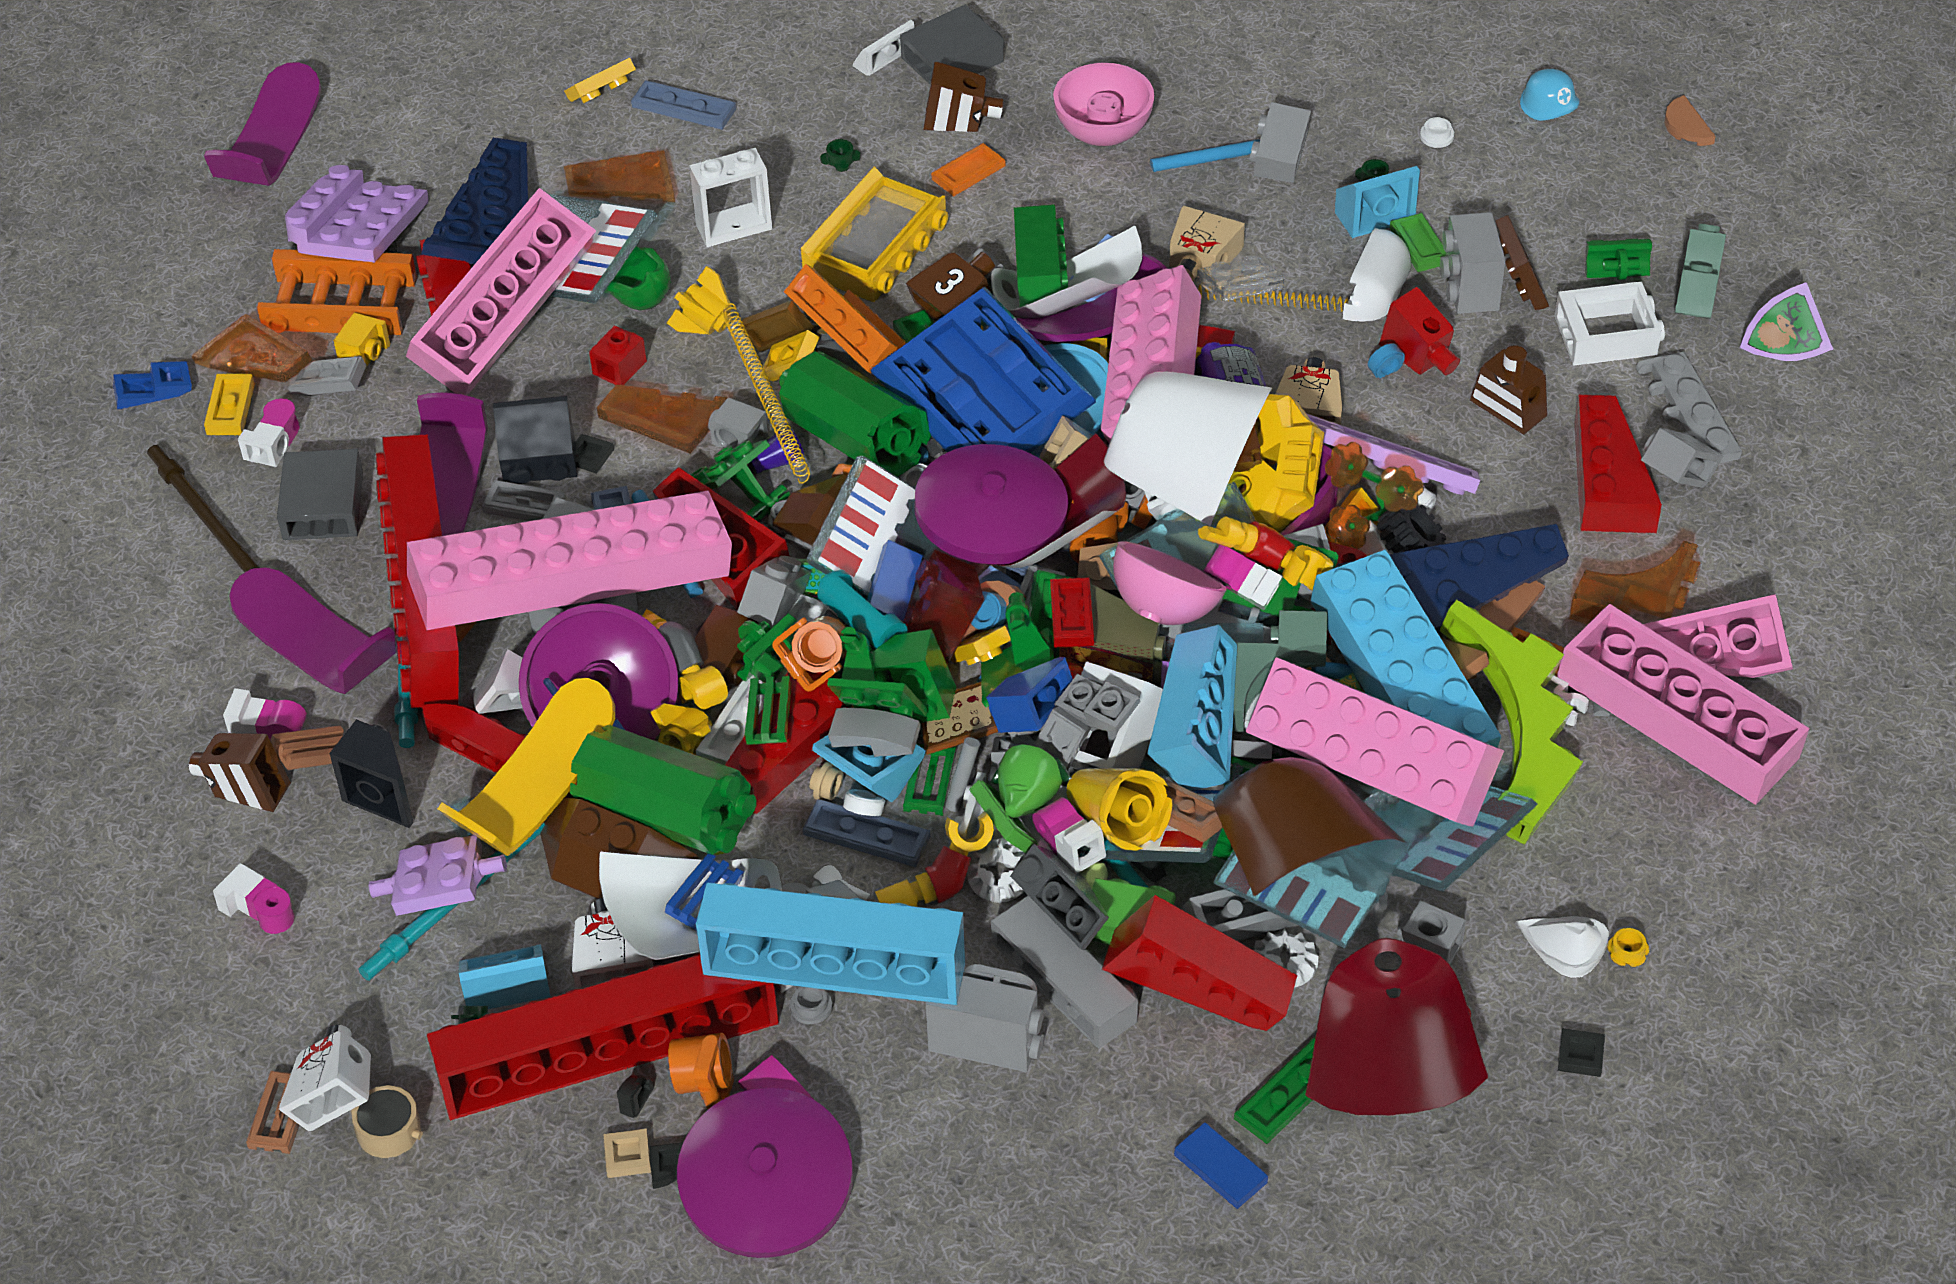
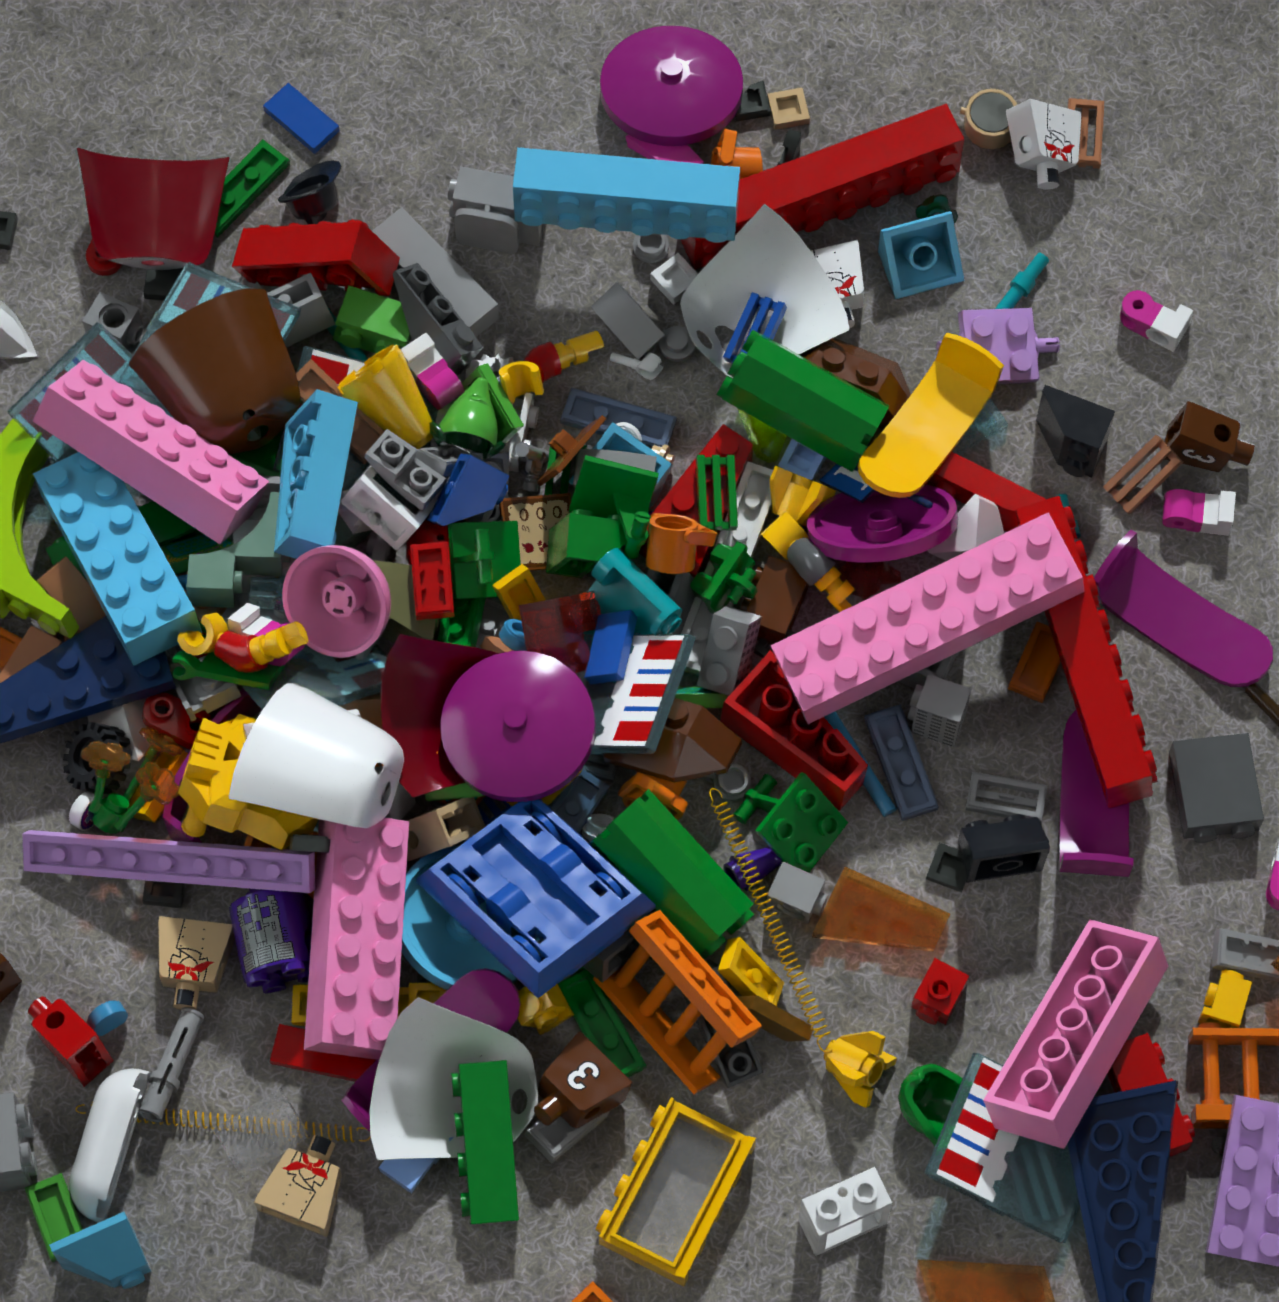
camera: 175 degrees right, 20 degrees up
none -> light grey pin [138,1007,205,1122]
none -> black piece [278,160,342,224]
none -> dark orange piece [537,415,606,486]

